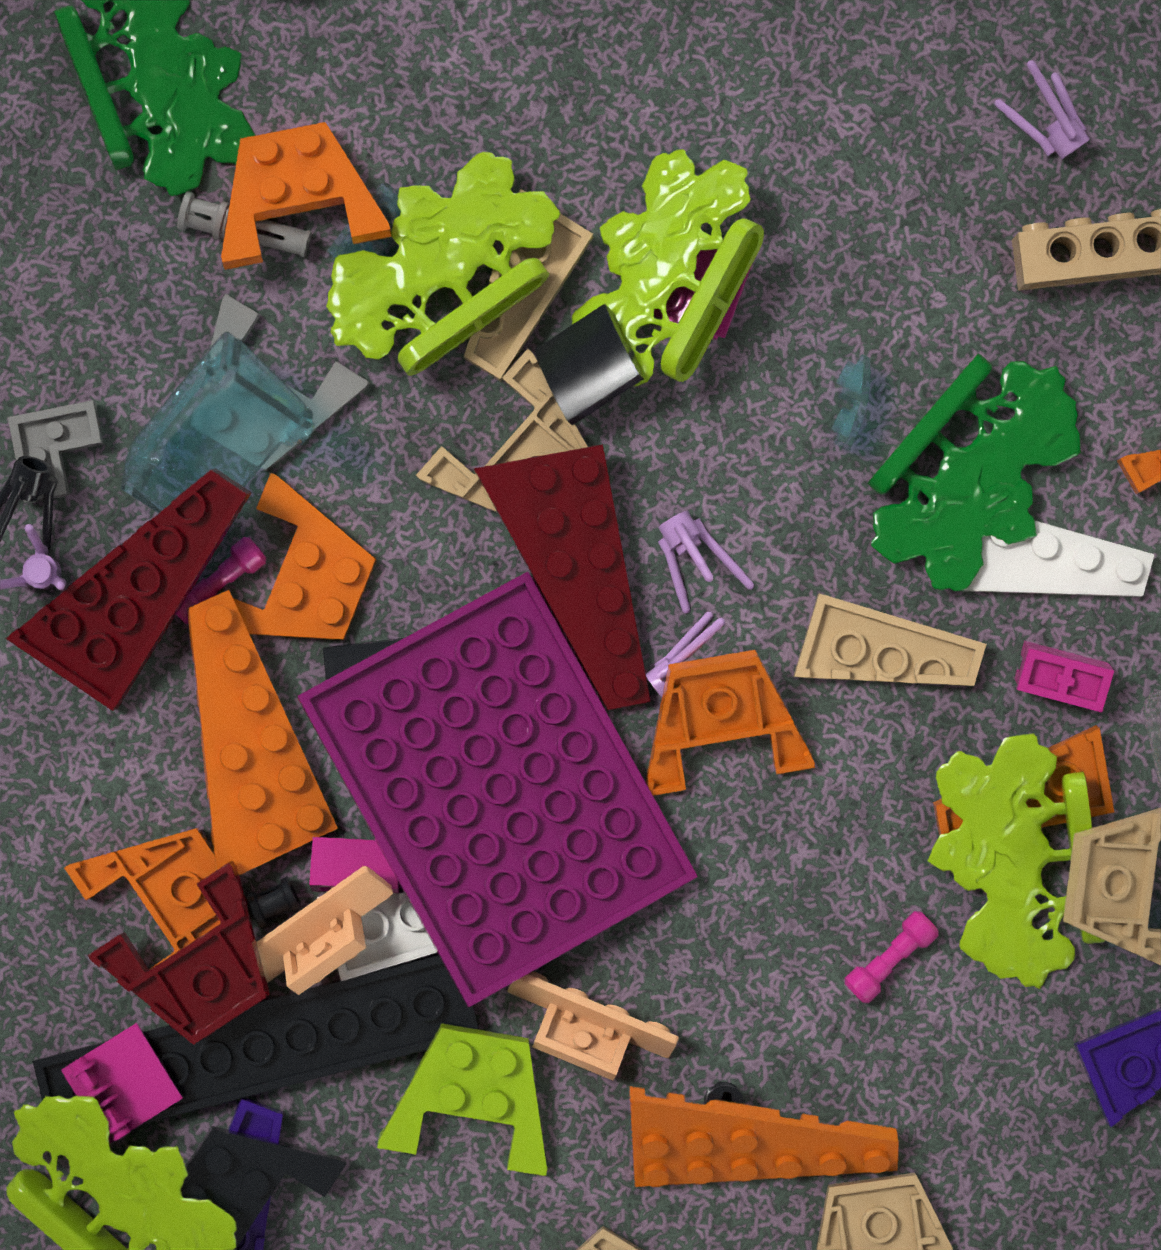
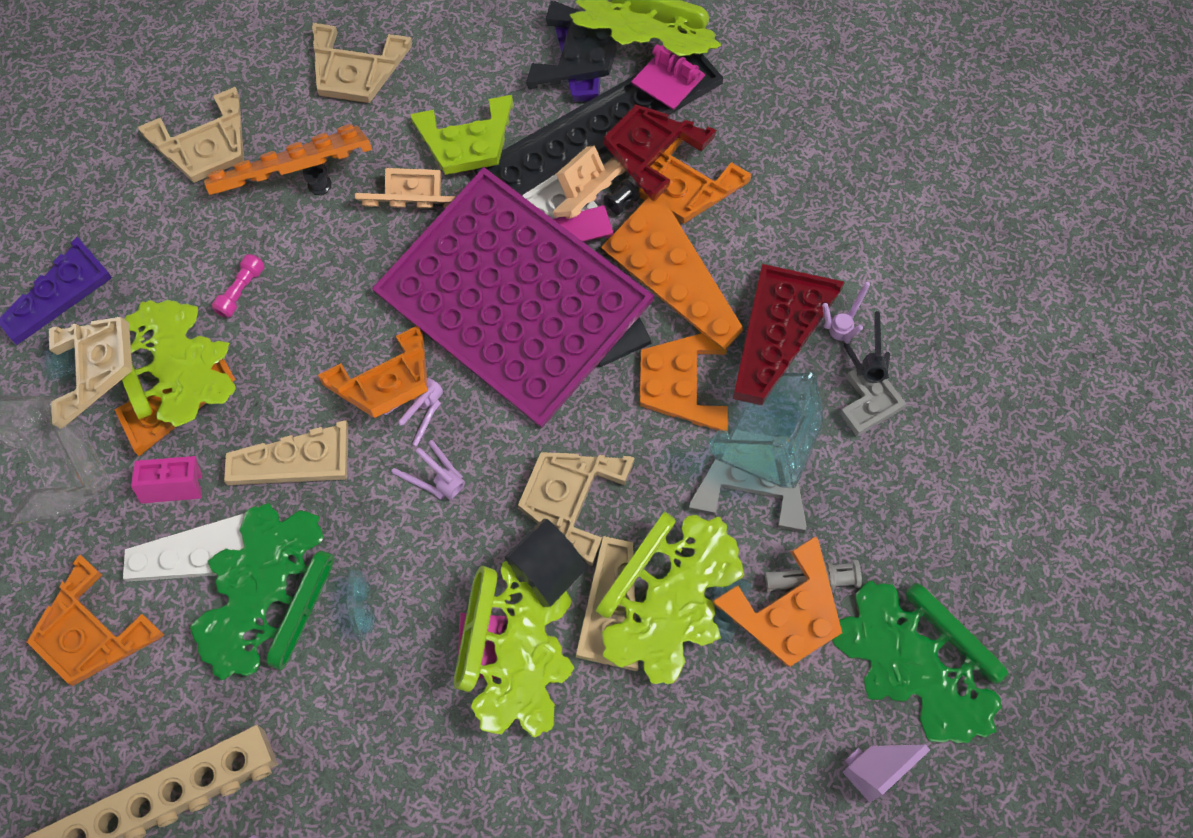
camera: 160 degrees right, 20 degrees down
dark pink piece [176,537,266,624] -> none
dark red wing [473,444,651,710] -> none

